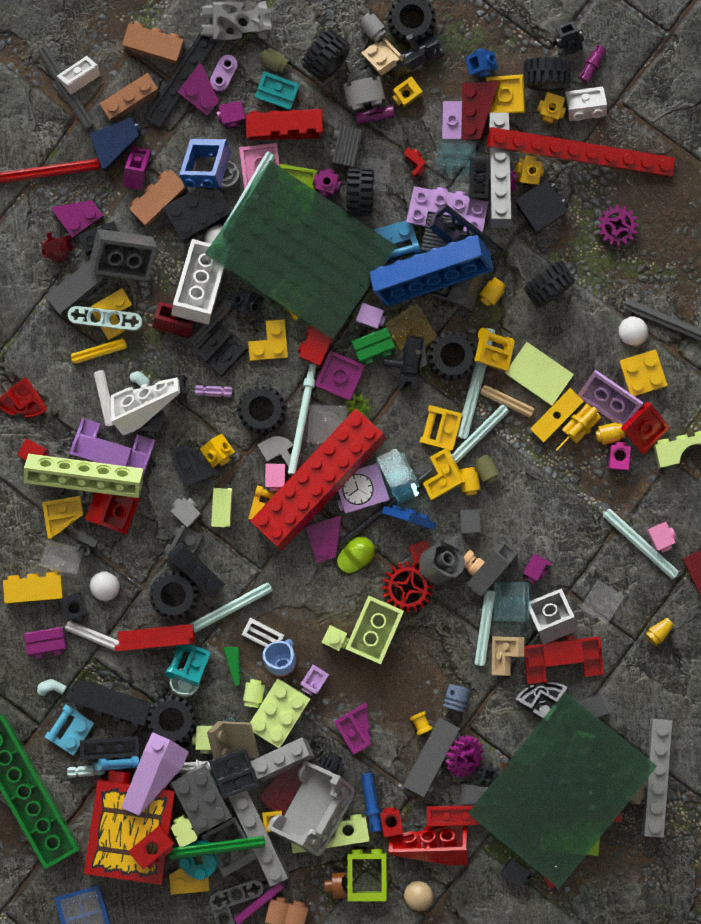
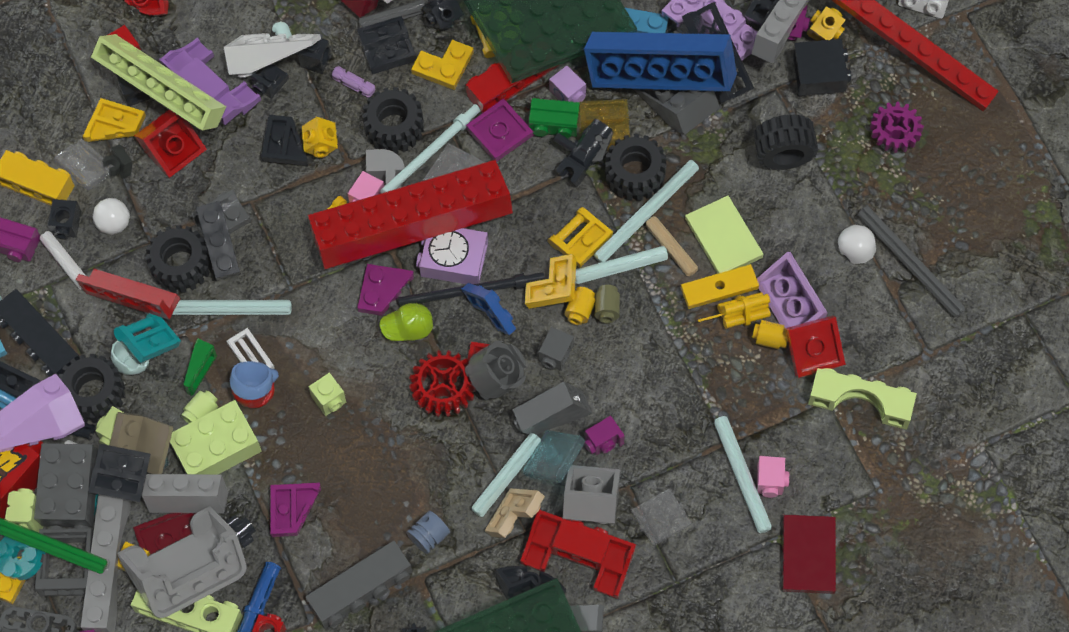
camera: 25 degrees right, 20 degrees down
white axle [94,371,114,427] -> none
light grey brick [171,498,201,528] -> none
yellowish green panel [211,488,233,528] -> none
lavender bracket [301,664,329,695] -> none
yellowish green brick [345,595,404,664] -> none
clear neon green gear [347,393,370,416] -> none
clear light blue brick [376,448,419,505] -> none
yellow bush [410,711,433,736] -> none
magenta gear [445,735,484,778] -> none
light nougat wheel [464,550,484,576] -> none
yellow plate [475,328,515,371] -> none
yellow brick [479,277,506,307] -> none
dark pink brick [608,442,631,471] -> none
yellow plate [619,349,668,396] -> none
yellow cone [645,618,674,646] -> none

